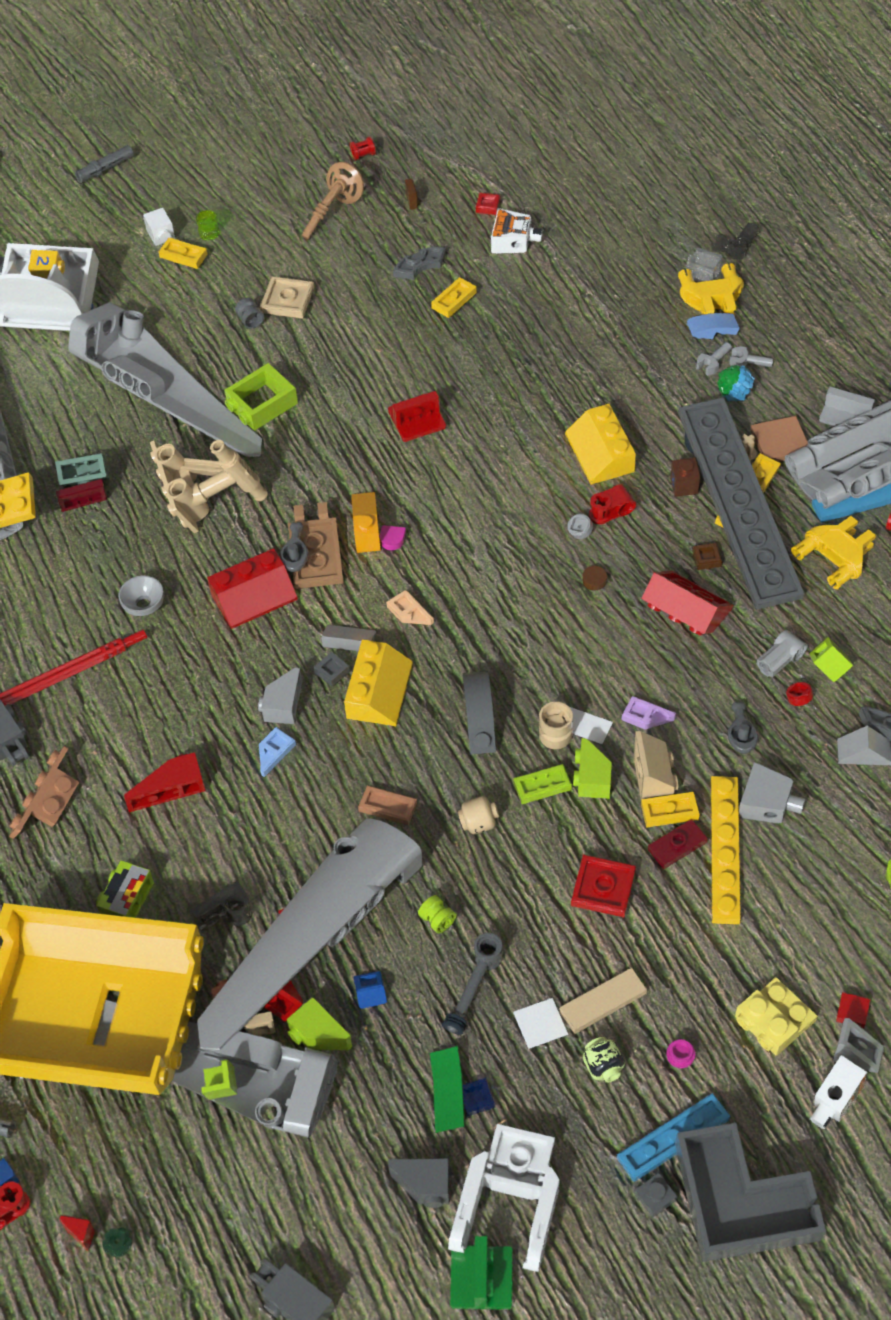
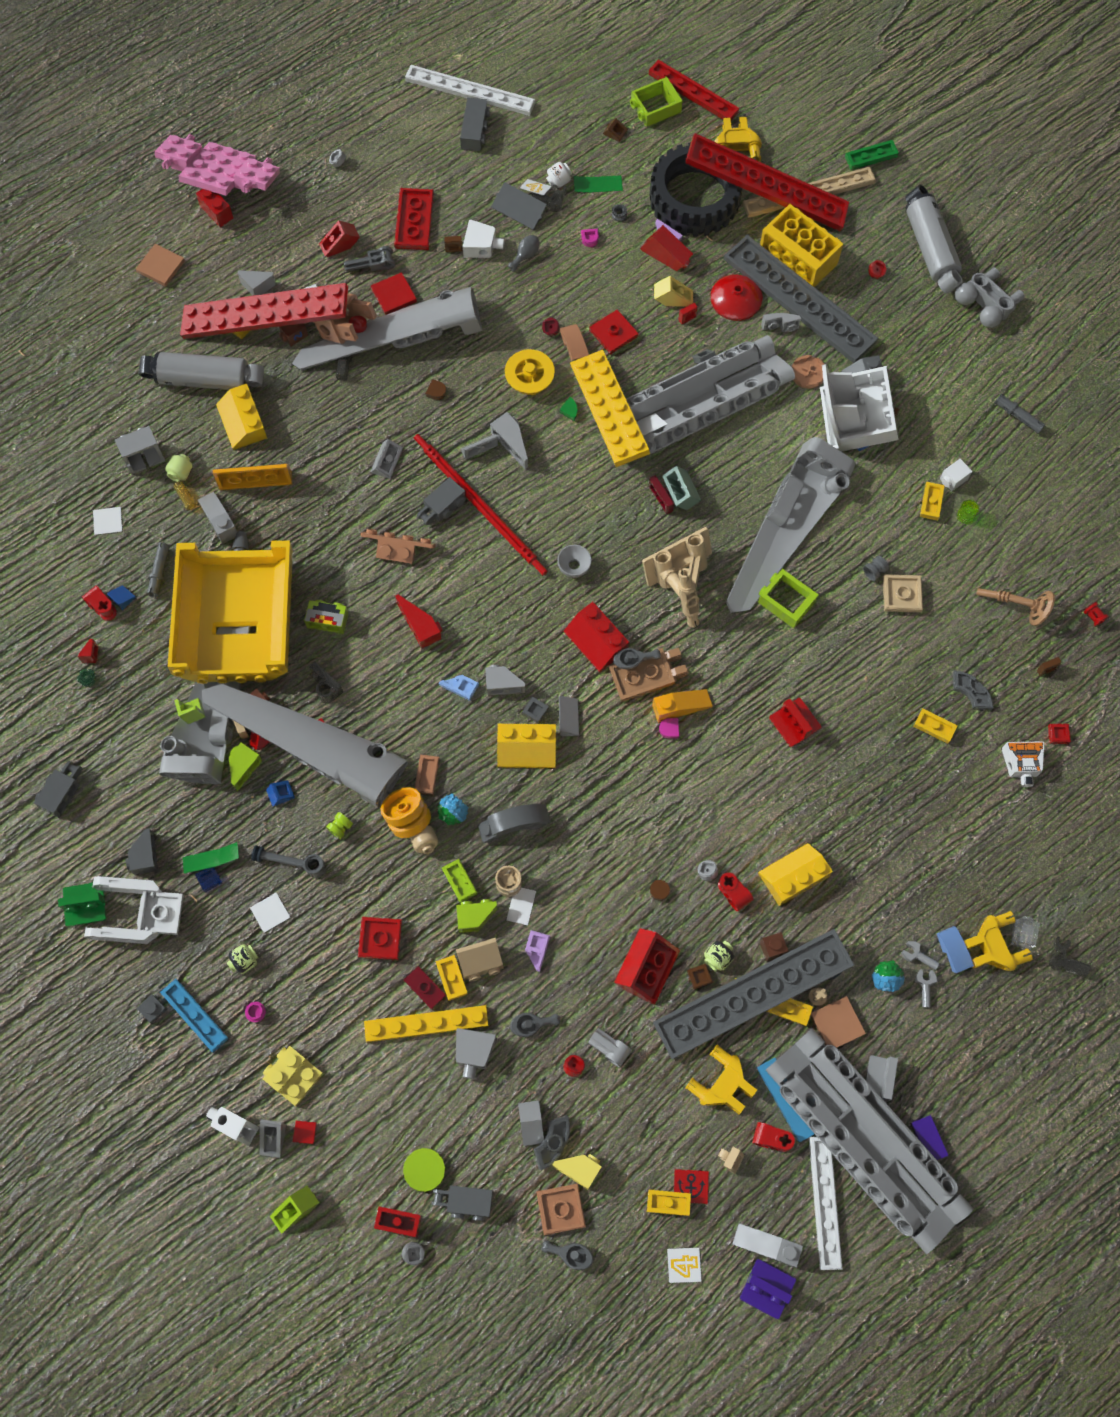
camera: 75 degrees right, 15 degrees up
yellow brick [28,250,65,279] -> none
light nougat tile [386,590,434,625] -> none
tan tile [560,968,647,1034] -> none
dark grey piece [675,1123,826,1262] -> none
lime panel [809,637,853,682] -> none
none -> light orange wheel [380,787,431,838]
none -> dark azure piece [437,793,469,825]
none -> yellowish green head [704,941,734,971]

